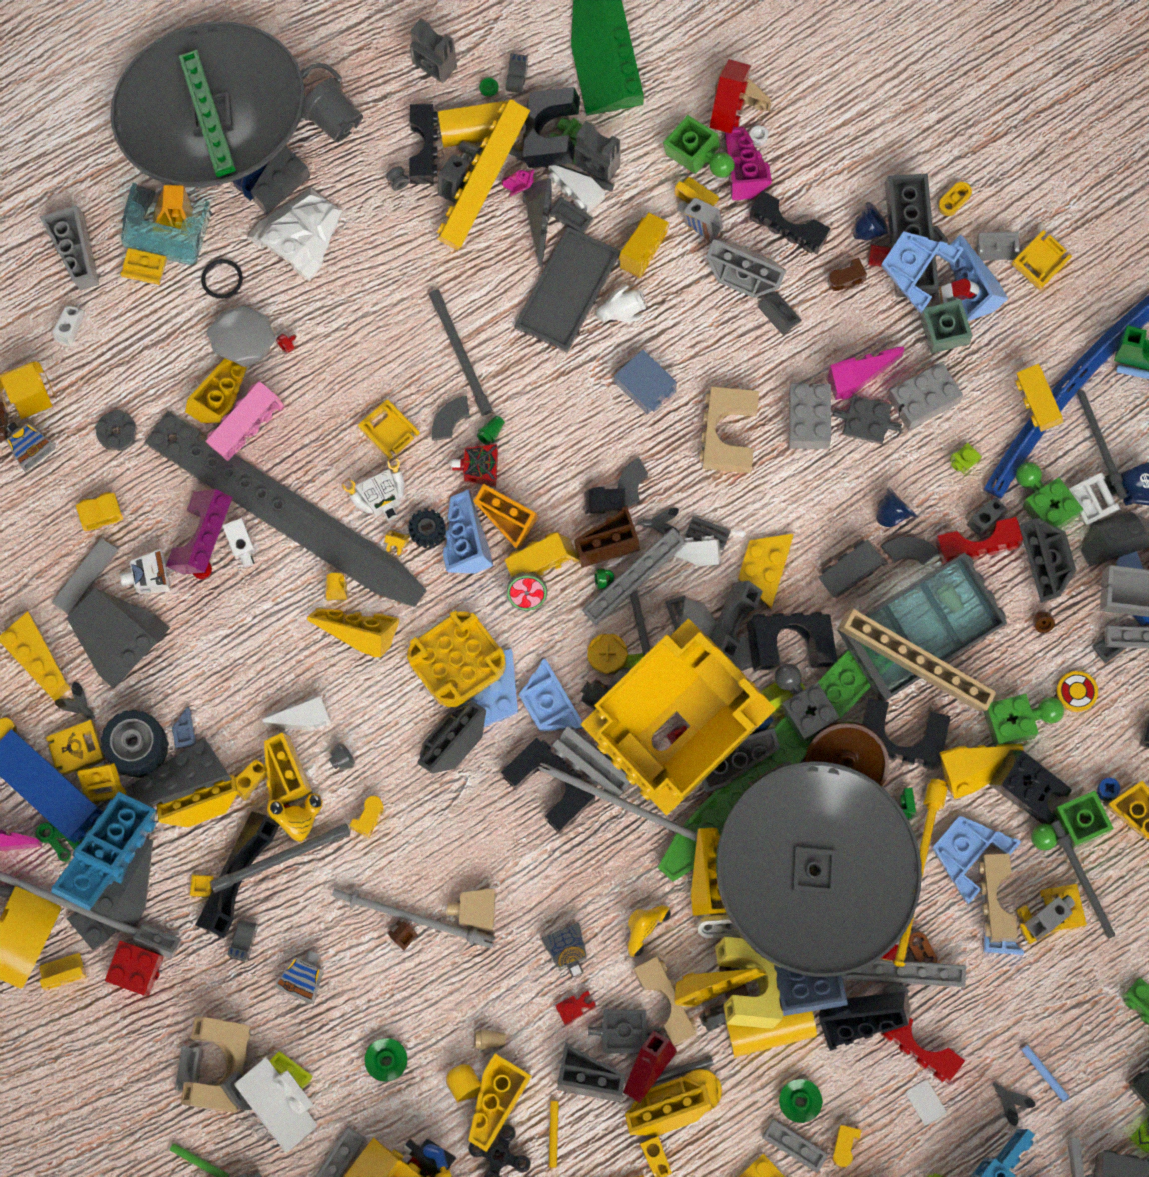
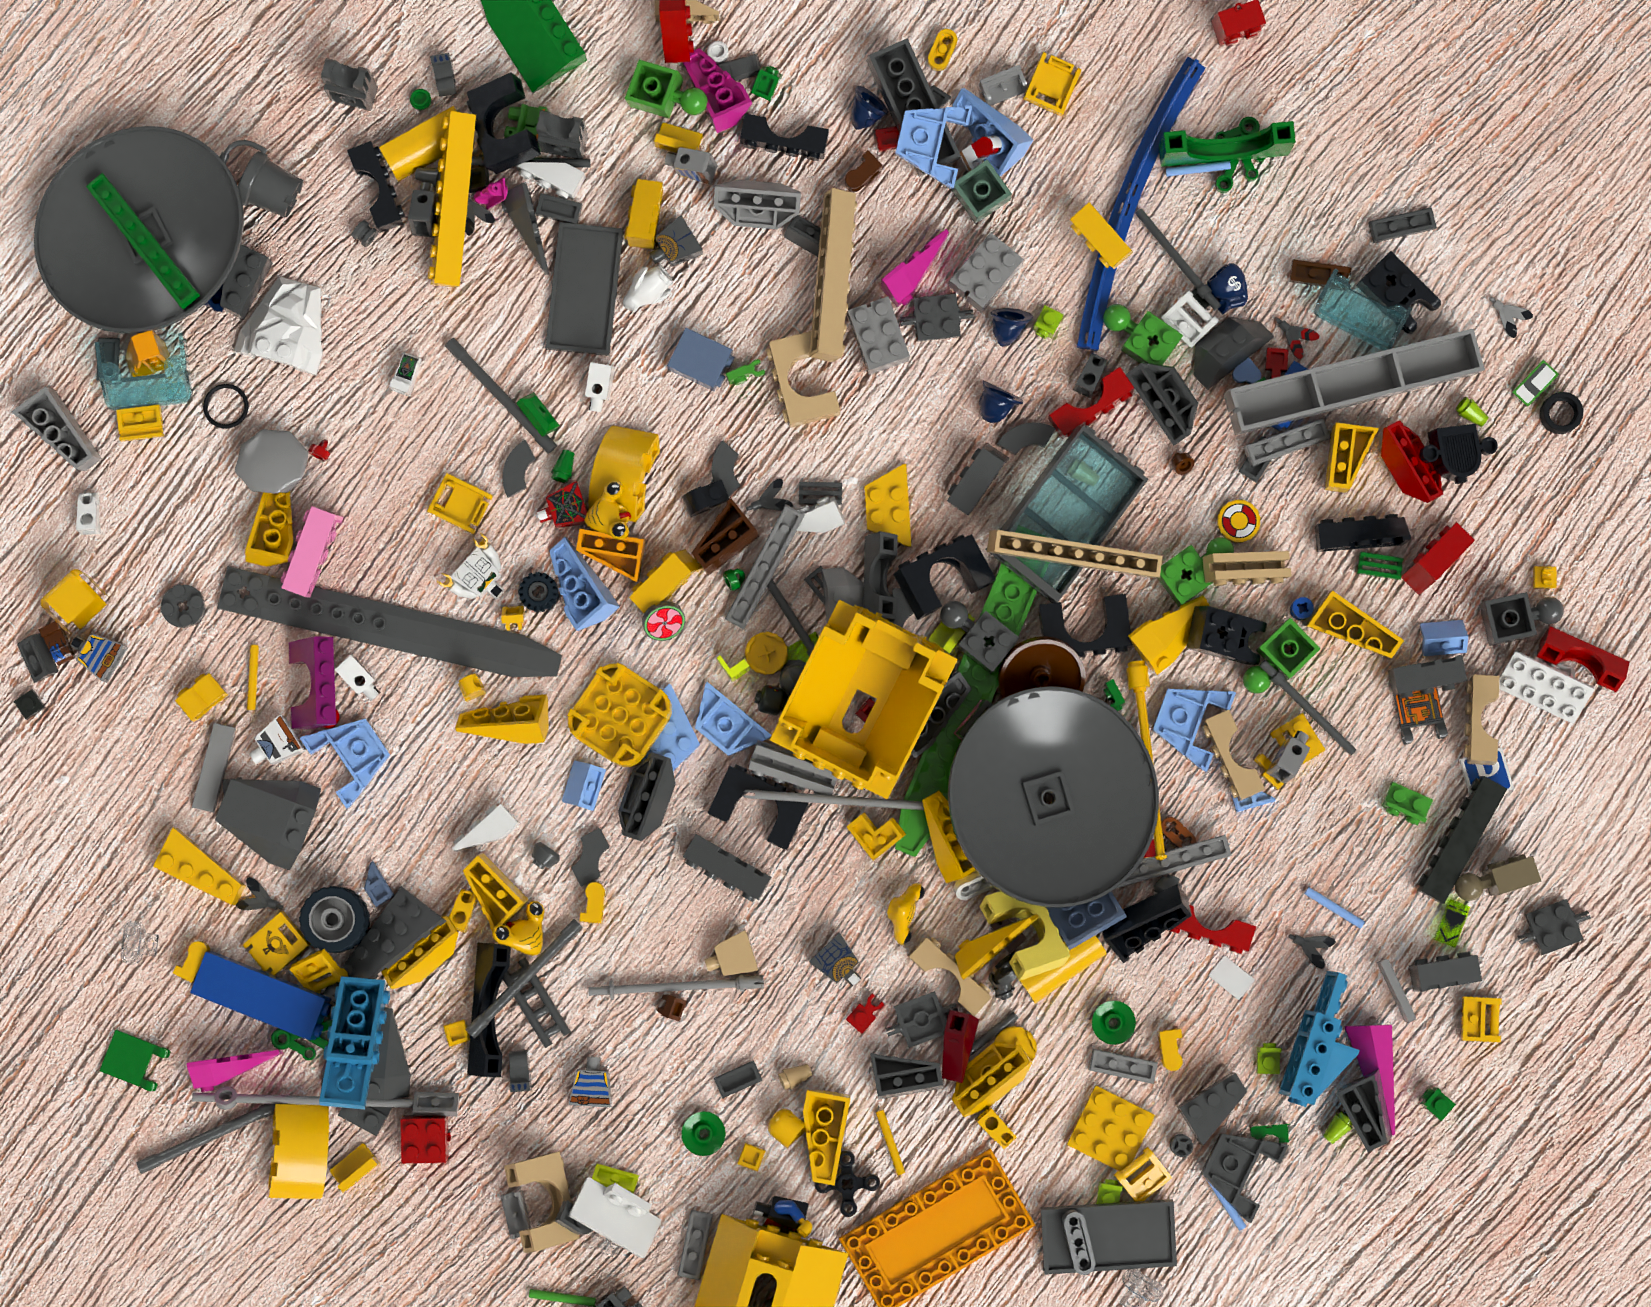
camera: 25 degrees left, 10 degrees up
none -> yellow bar [247,645,259,711]
none -> light blue wing [300,719,390,809]
none -> leg [389,352,422,397]
none -> dark grey piece [465,195,495,236]
none -> pearl dark grey plate [469,166,489,193]
none -> dark grey bar [503,957,571,1048]
none -> green piece [516,392,560,437]
none -> light blue panel [562,760,606,811]
none -> dark grey tile [571,828,610,887]
none -> yellow head [584,481,631,540]
none -> white torso [585,362,616,412]
none -> yellow panel [589,426,660,522]
none -> dark grey torso [649,215,703,267]
none -> dark grey wedge [683,834,772,902]
none -> dark grey tile [714,1060,763,1099]
none -> dark grey tile [716,54,761,81]
none -> neon yellow panel [716,655,750,682]
none -> bright green plate [726,359,765,385]
none -> yellow tile [737,1143,766,1172]
none -> green bracket [751,65,783,101]
none -> tan brick [809,188,857,362]
none -> yellow plate [846,812,906,861]
none -> dark blue piece [991,308,1033,347]
none -> dark grey plate [994,985,1015,1000]
none -> tan brick [1203,551,1292,586]

